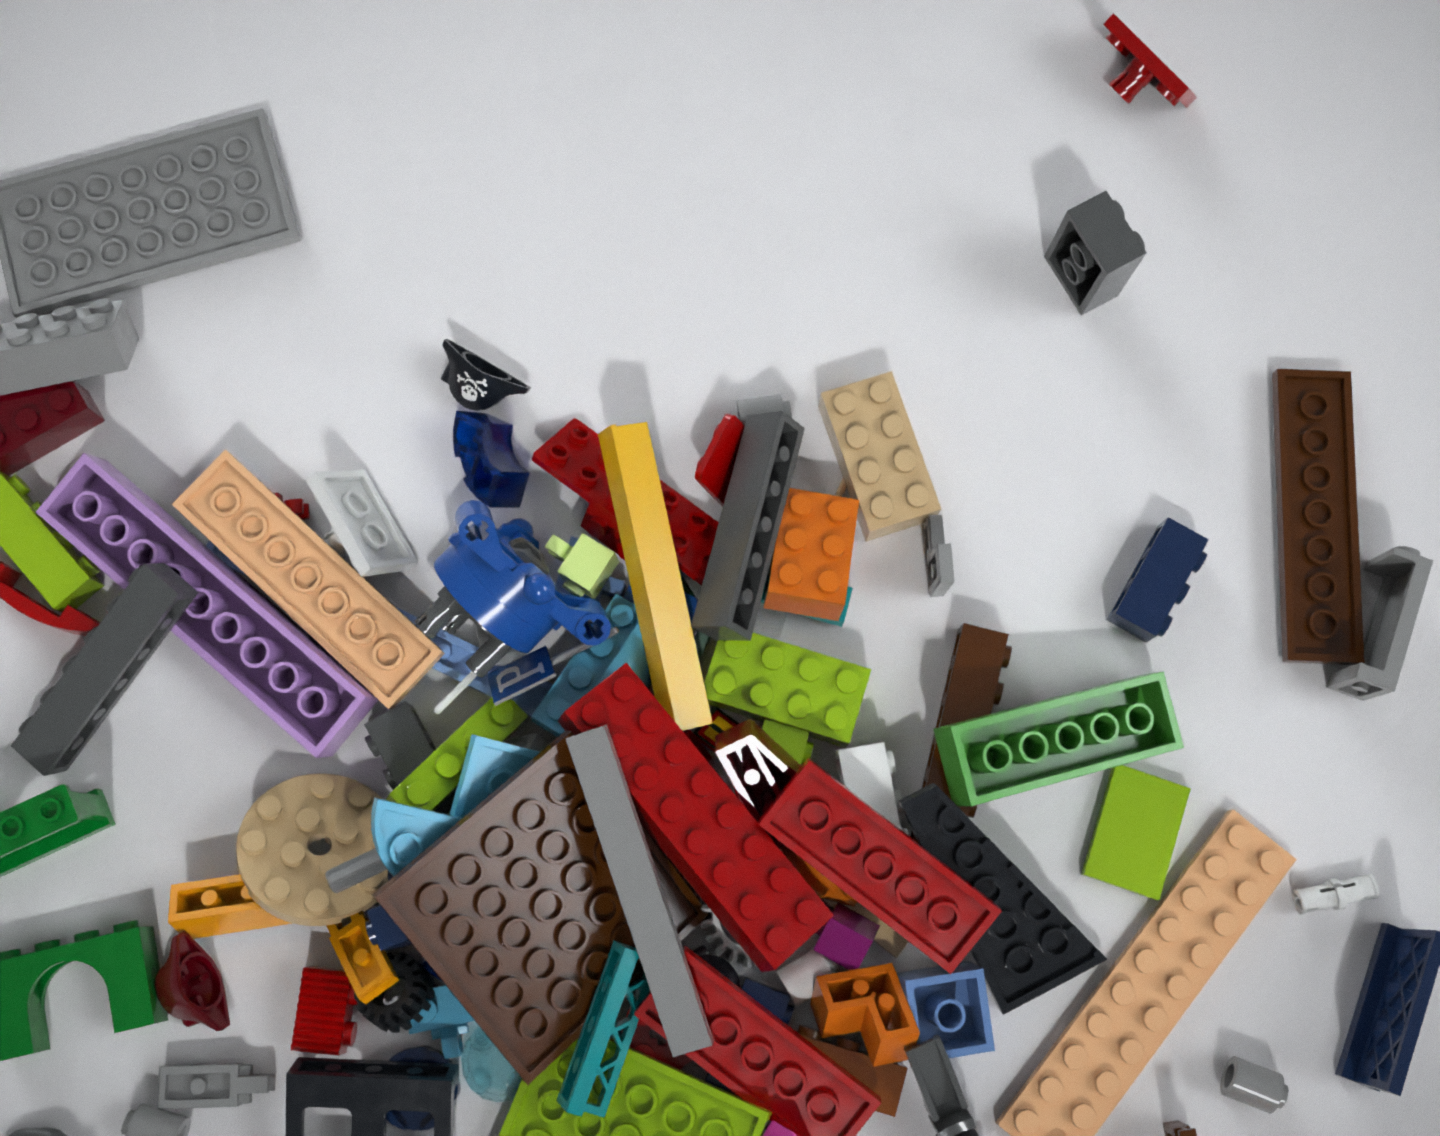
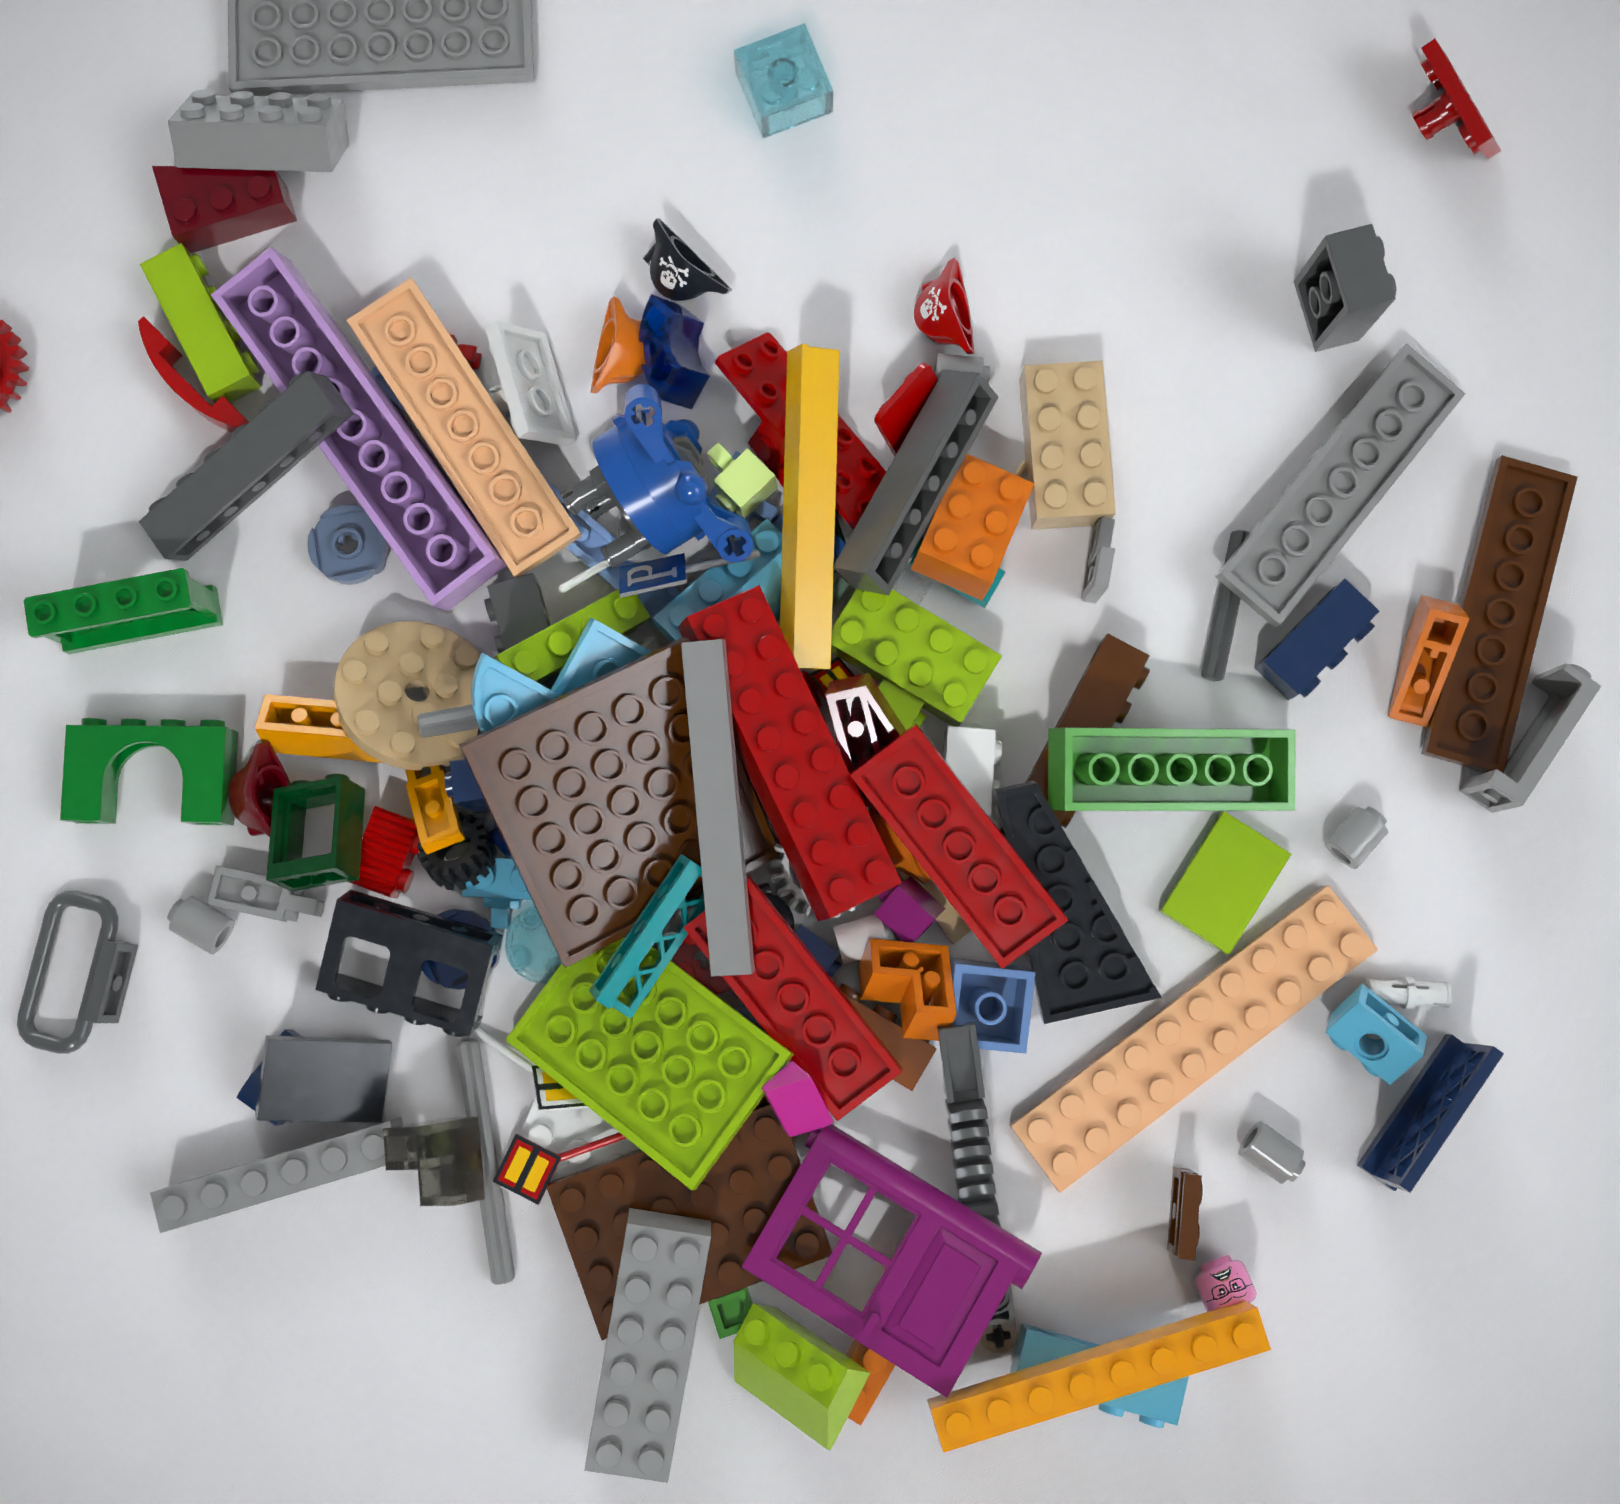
camera: 15 degrees right, 5 degrees up
none -> dark green window [266,774,365,892]
none -> sand blue plate [307,505,389,585]
none -> orange hat [590,296,653,394]
none -> clear light blue brick [734,23,833,139]
none -> red hat [914,258,974,354]
none -> dark grey axle [1201,530,1251,681]
none -> light grey plate [1215,344,1466,628]
none -> light grey brick [1325,806,1388,869]
none -> medium azure brick [1325,983,1427,1085]
none -> orange slope [1387,595,1470,727]

